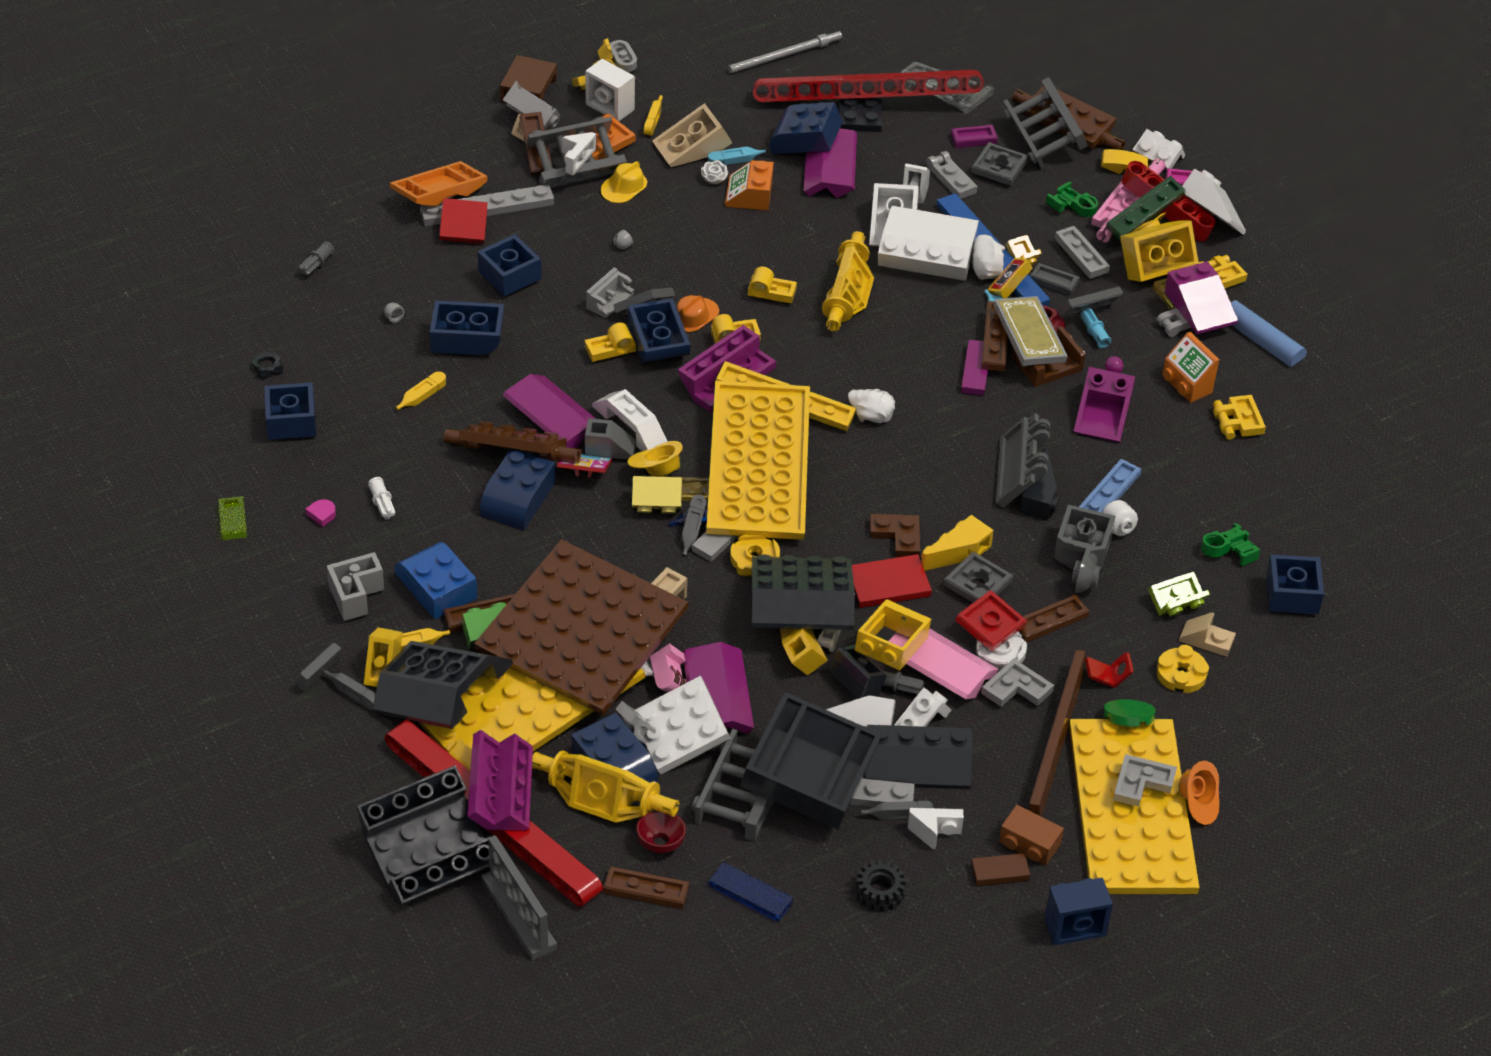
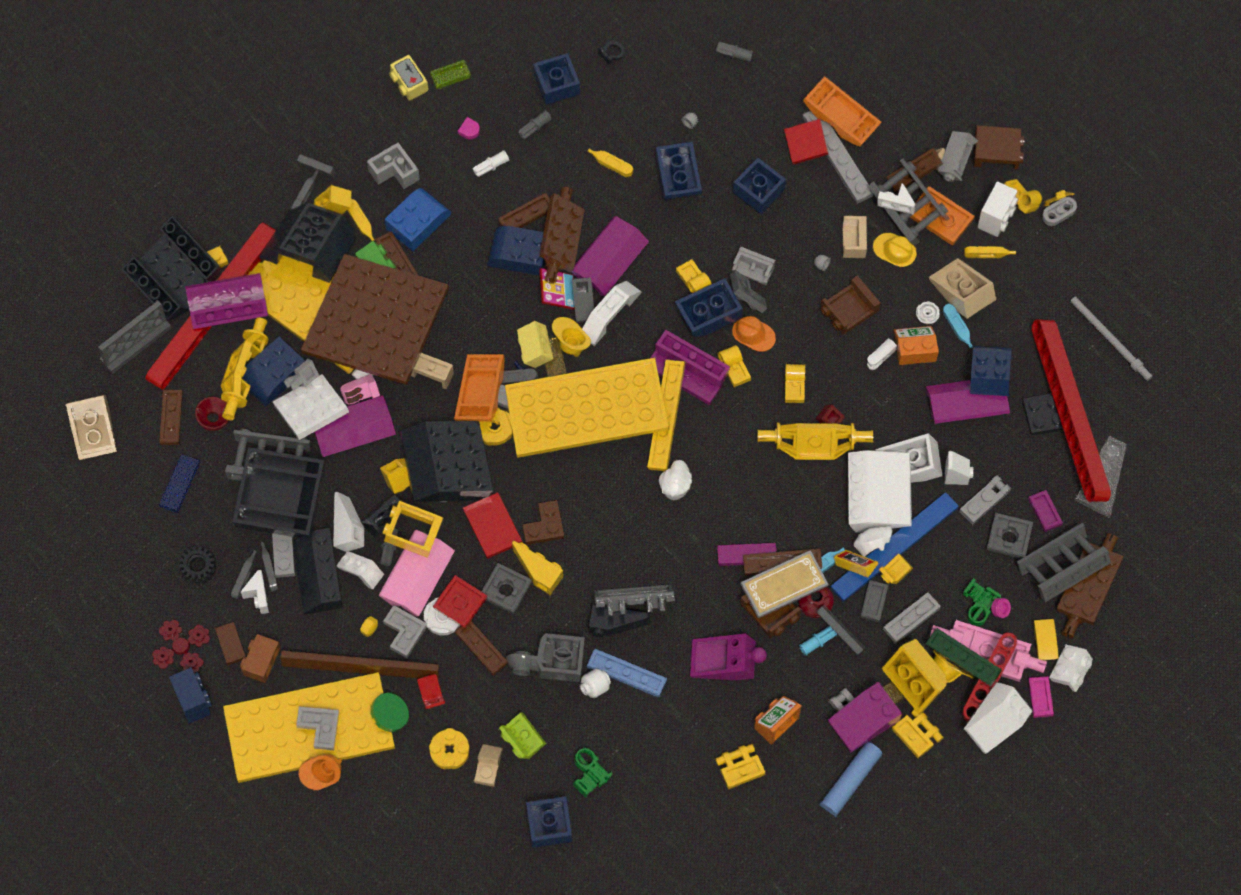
camera: 80 degrees right, 20 degrees up
none -> tan slope [66,394,117,460]
none -> dark red plant [152,620,210,673]
none -> dark grey piece [231,550,257,599]
none -> yellow tile [360,616,378,637]
none -> brick [389,55,428,101]
none -> orange slope [454,354,505,422]
none -> reddish brown tile [498,193,550,228]
none -> dark grey axle [518,110,551,139]
none -> dark red slope [816,404,845,424]
none -> reddish brown panel [820,275,880,335]
none -> tan panel [843,216,867,258]
none -> white bar [867,339,897,370]
none -> dark pink tile [991,598,1011,618]

